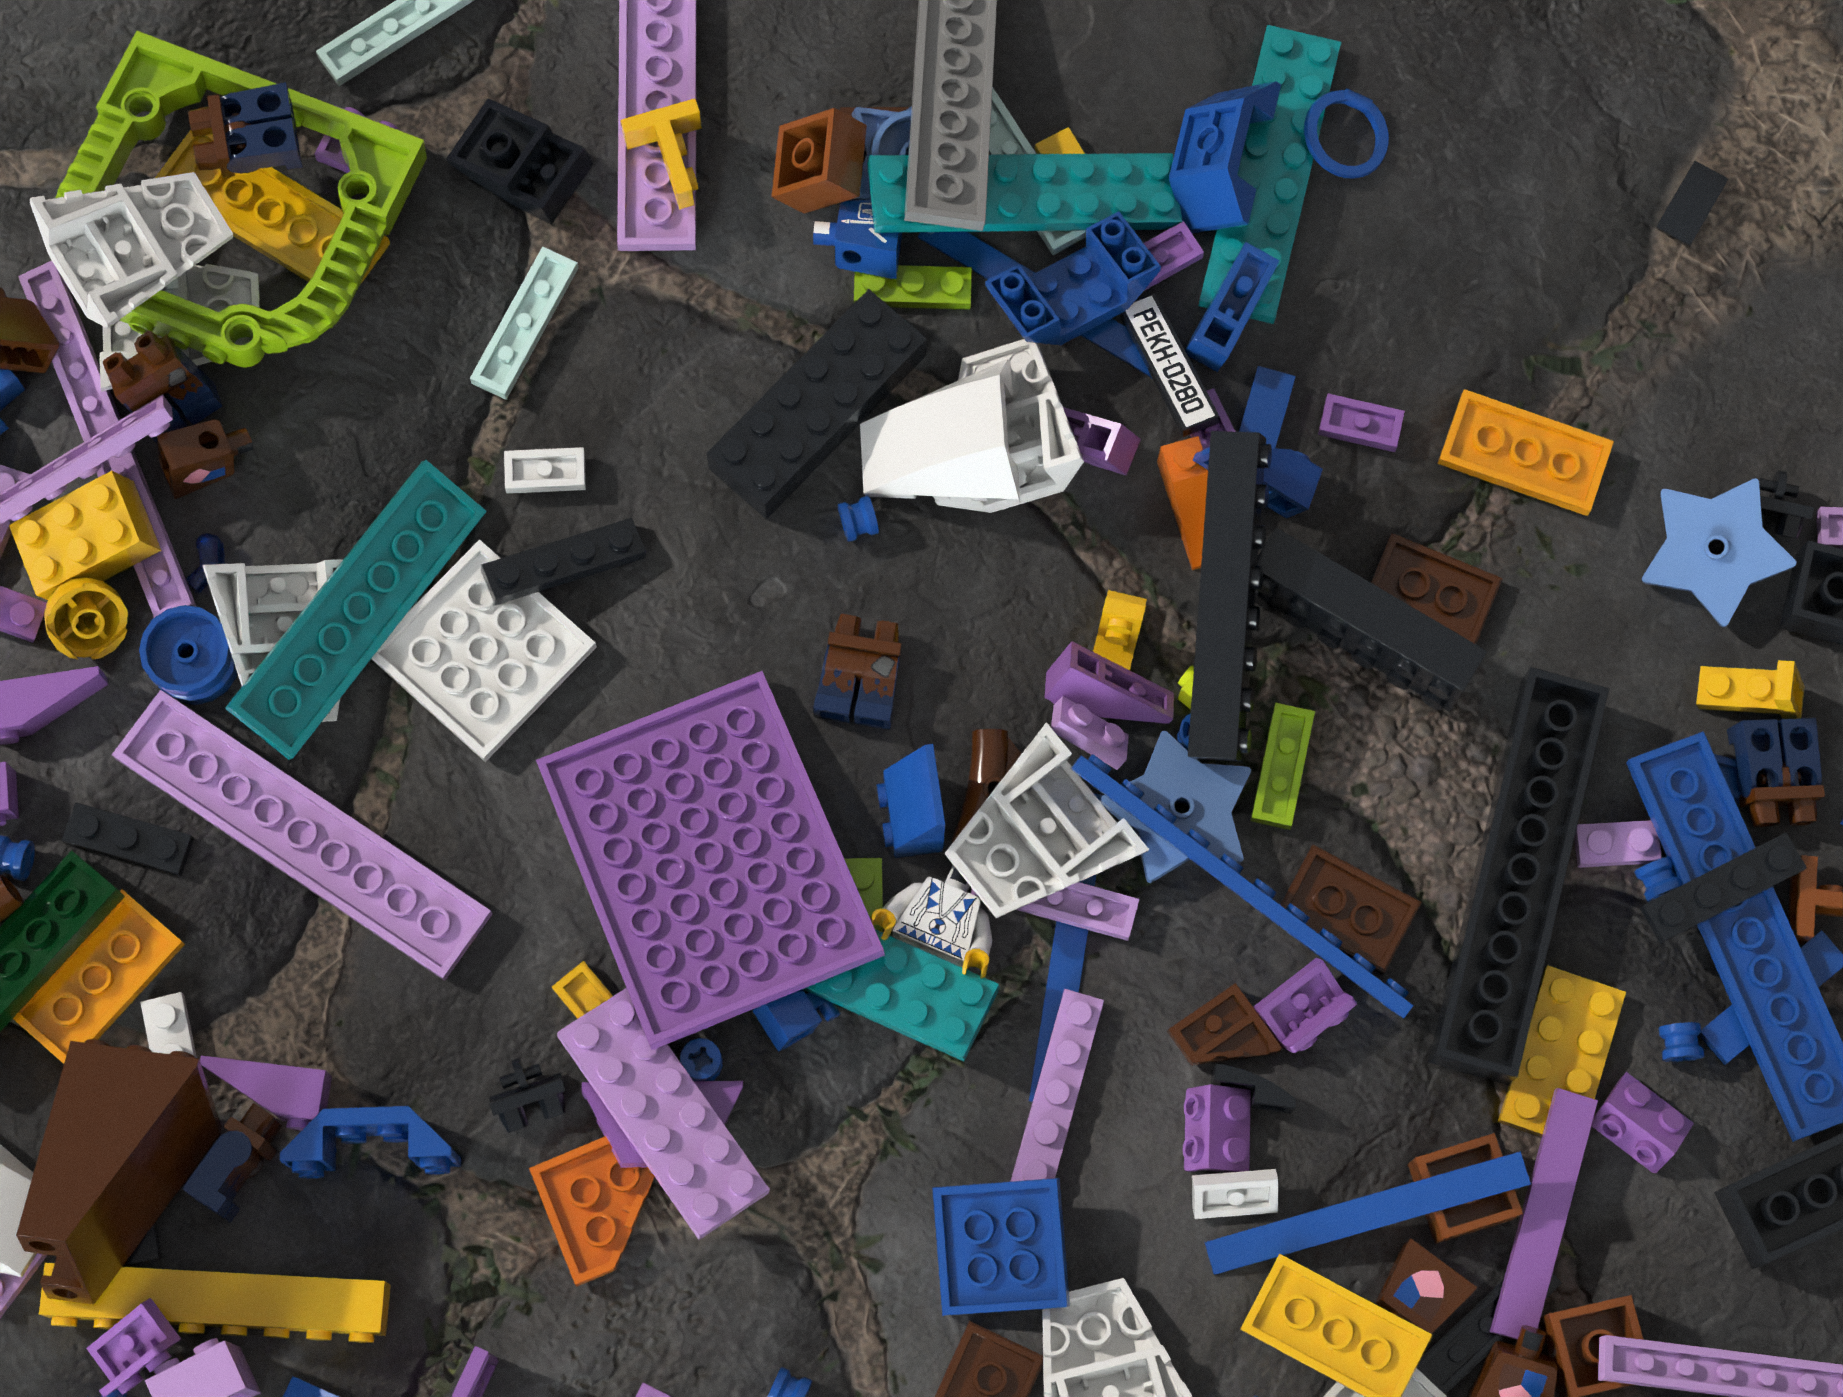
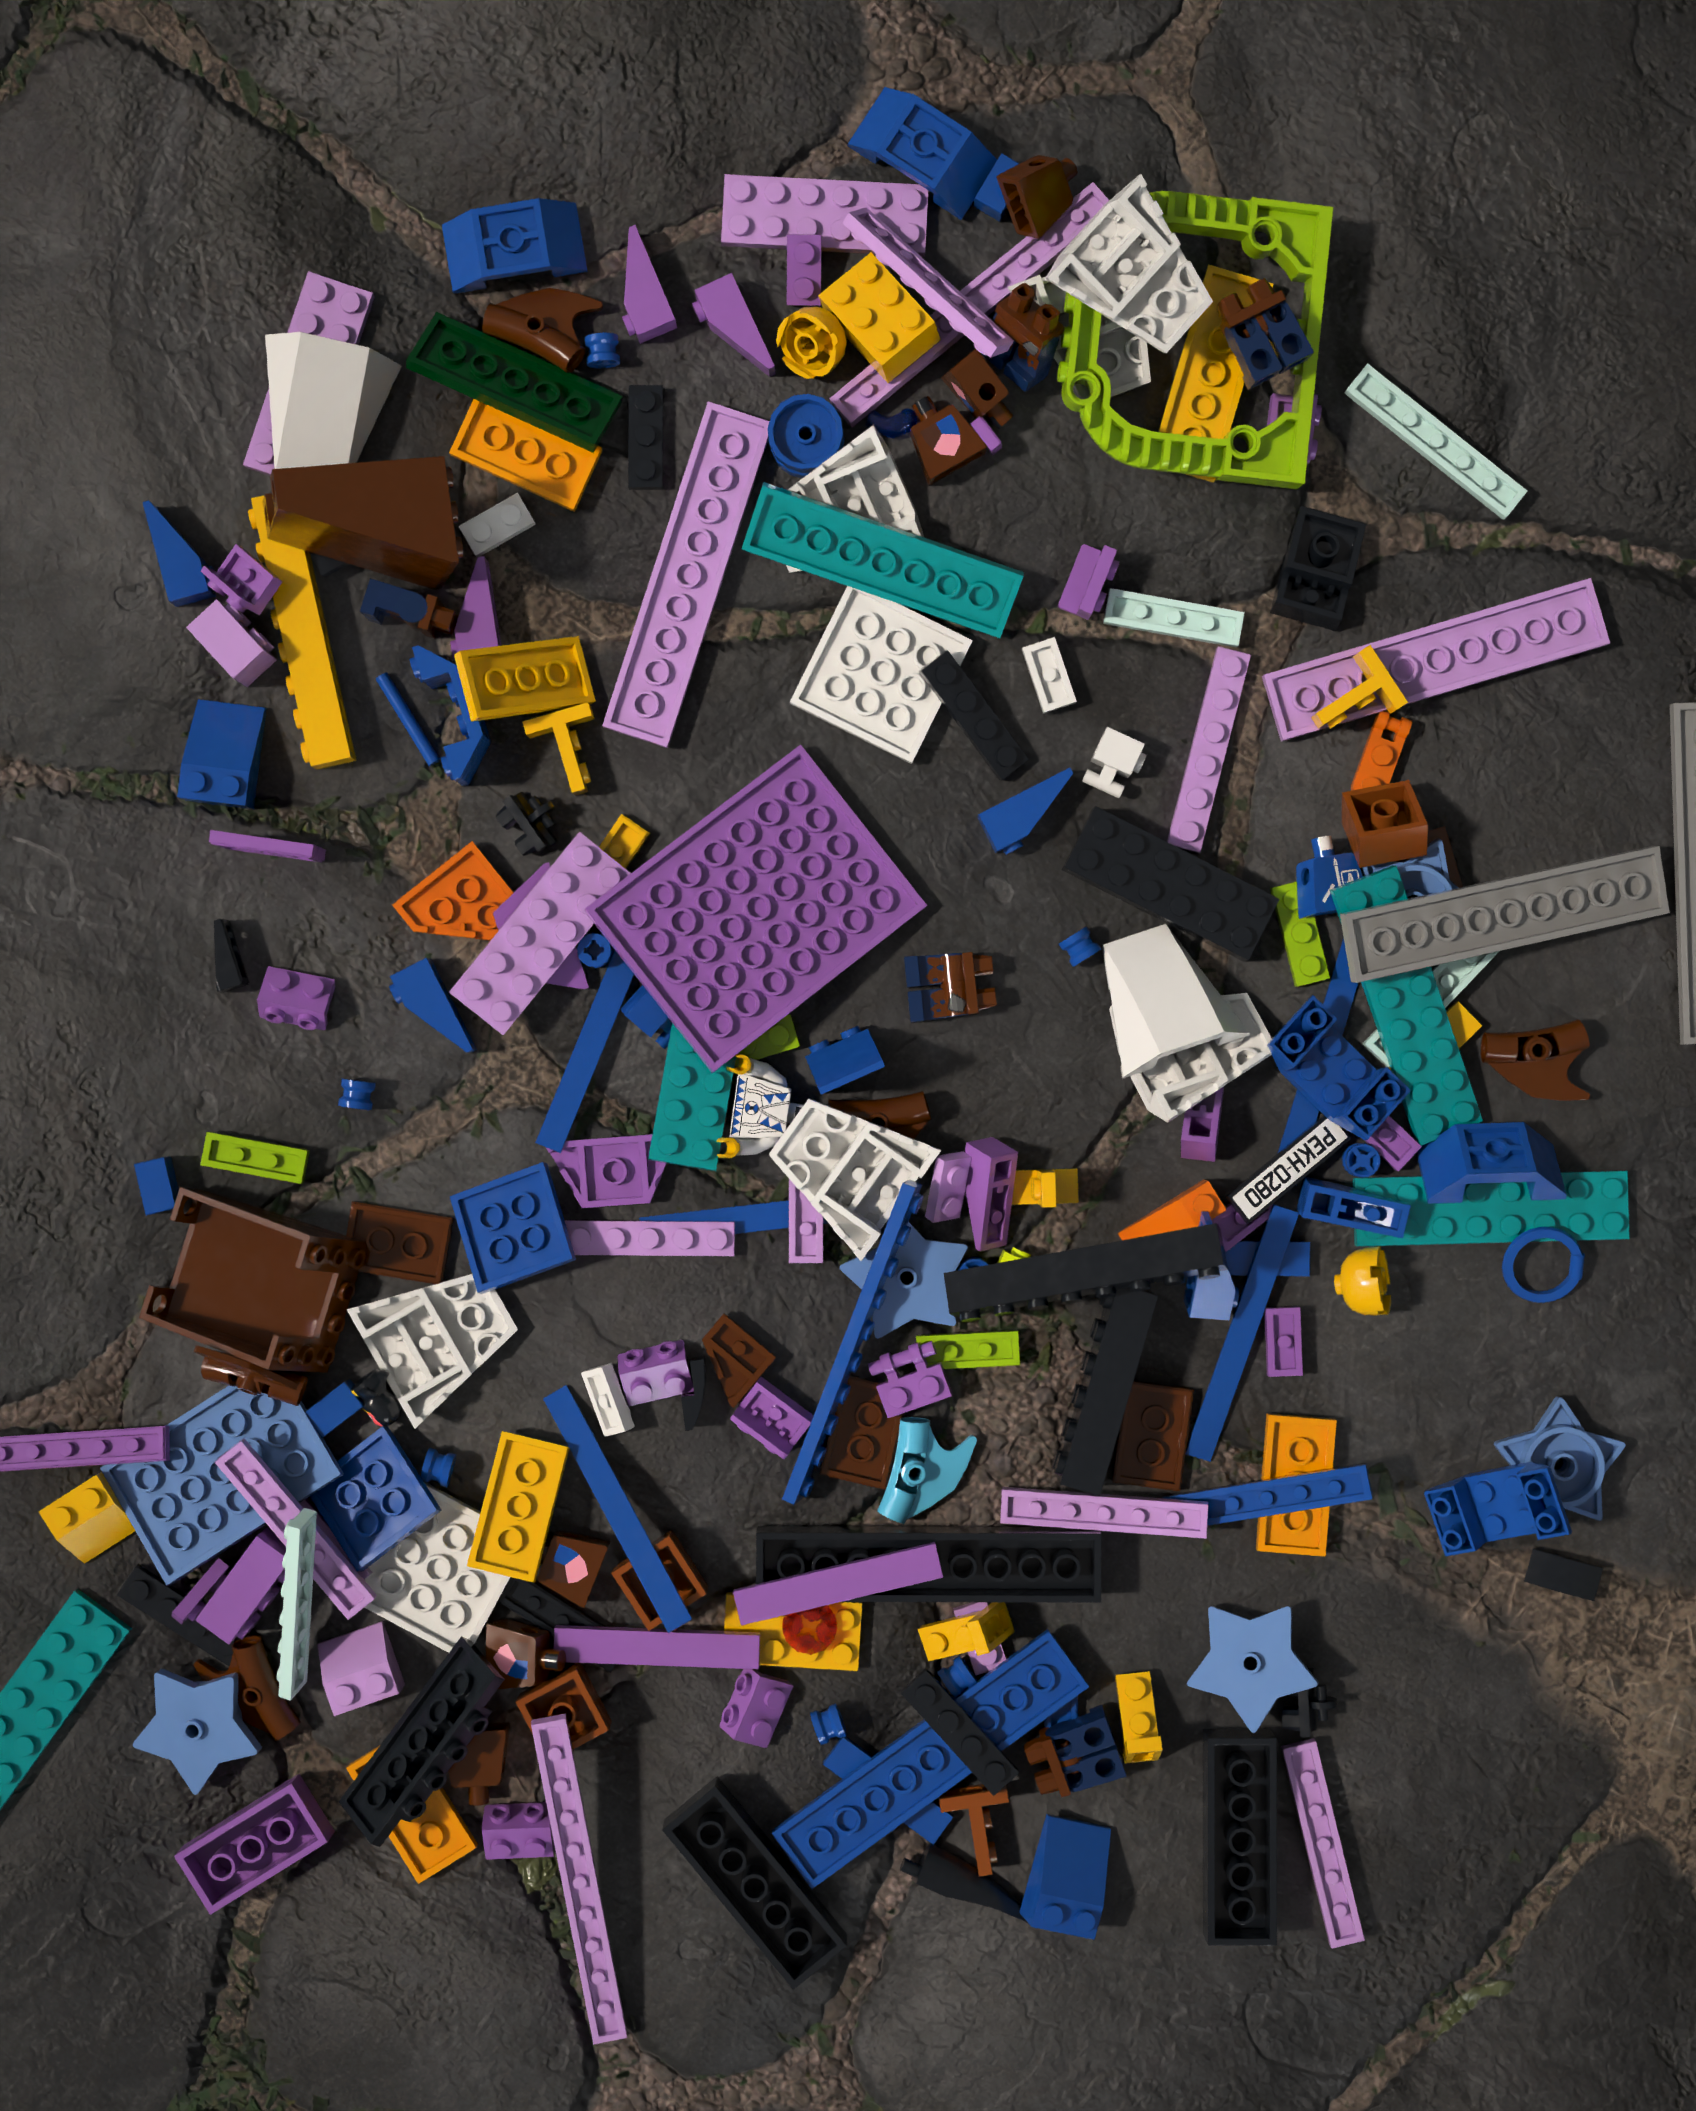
camera: 75 degrees right, 15 degrees up
none -> blue bar [376,672,440,766]
none -> blue slope [389,958,477,1053]
none -> yellow plate [454,636,596,722]
none -> yellow bracket [522,702,595,796]
none -> blue piece [535,950,634,1153]
none -> medium lavender wing [546,1134,667,1208]
none -> medium lavender tile [733,1542,943,1625]
none -> clear red gear [782,1605,837,1655]
none -> medium lavender plate [868,1341,953,1418]
none -> medium azure pin [877,1417,977,1524]
none -> reddish brown torso [910,396,987,486]
none -> yellow bracket [918,1602,1015,1661]
none -> medium lavender tile [970,416,1002,456]
none -> blue slope [977,768,1073,855]
none -> lavender plate [1000,1487,1208,1539]
none -> medium lavender bracket [1058,544,1119,620]
none -> white brick [1082,727,1147,798]
none -> blue plate [1162,1463,1373,1526]
none -> lavender plate [1167,646,1251,854]
none -> blue piece [1185,1204,1299,1462]
none -> yellow cylinder [1334,1246,1391,1316]
none -> blue wheel [1342,1143,1380,1178]
none -> orange plate [1351,711,1412,791]
none -> blue slope [1424,1462,1572,1556]
none -> reddish brown pin [1481,1019,1590,1101]
none -> medium blue plate [1494,1396,1626,1521]

